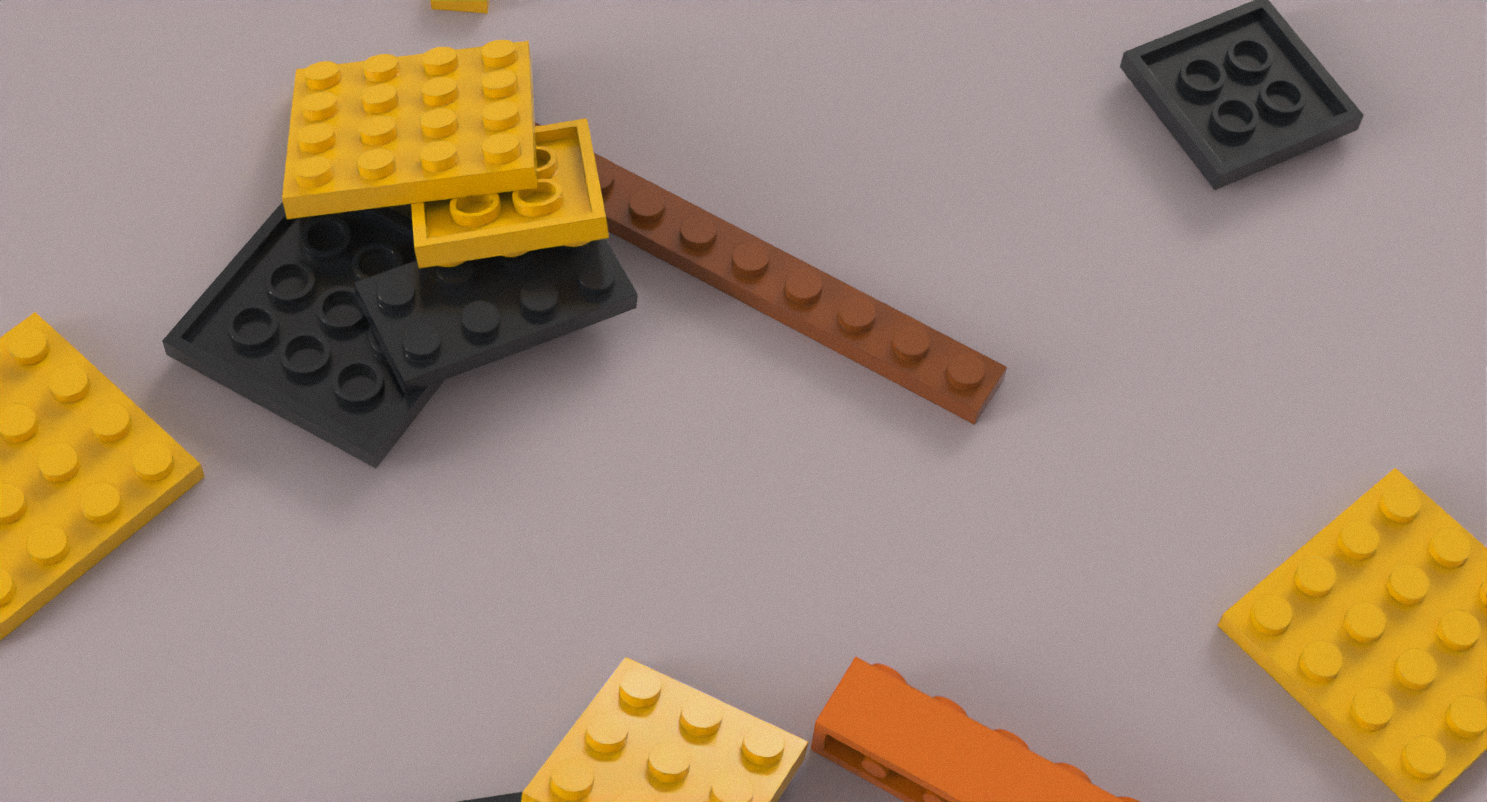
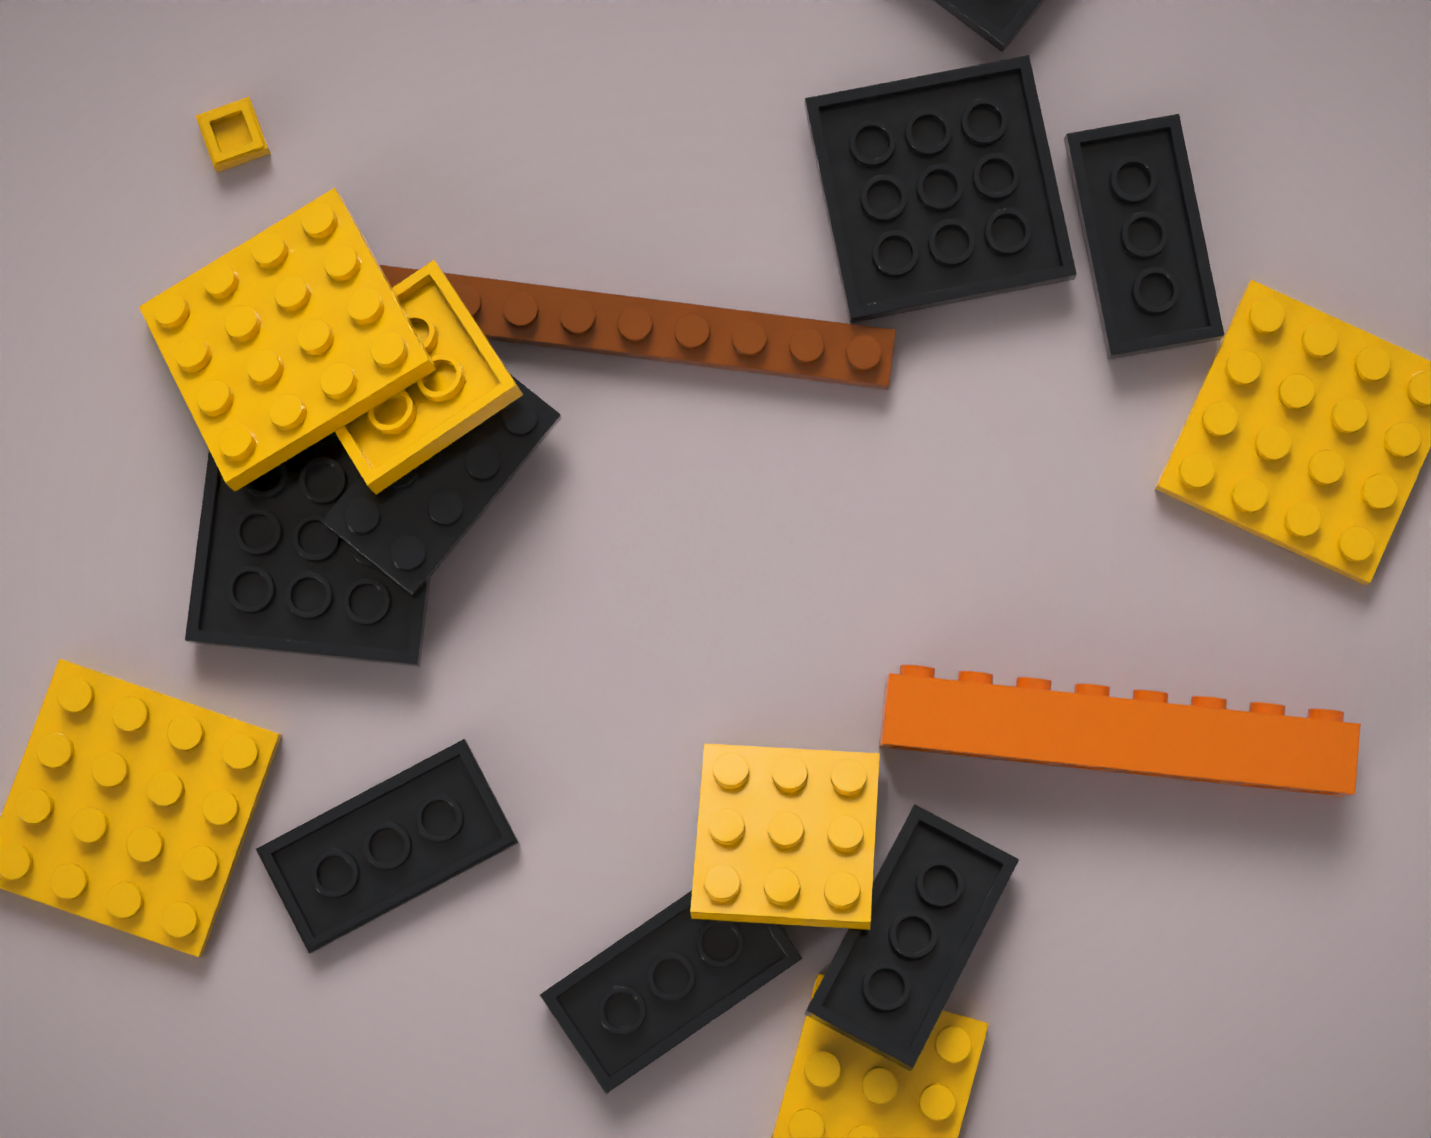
camera: 20 degrees left, 25 degrees up
none -> black tile [256,739,520,954]
none -> black plate [804,55,1077,323]
none -> black plate [1064,114,1224,360]

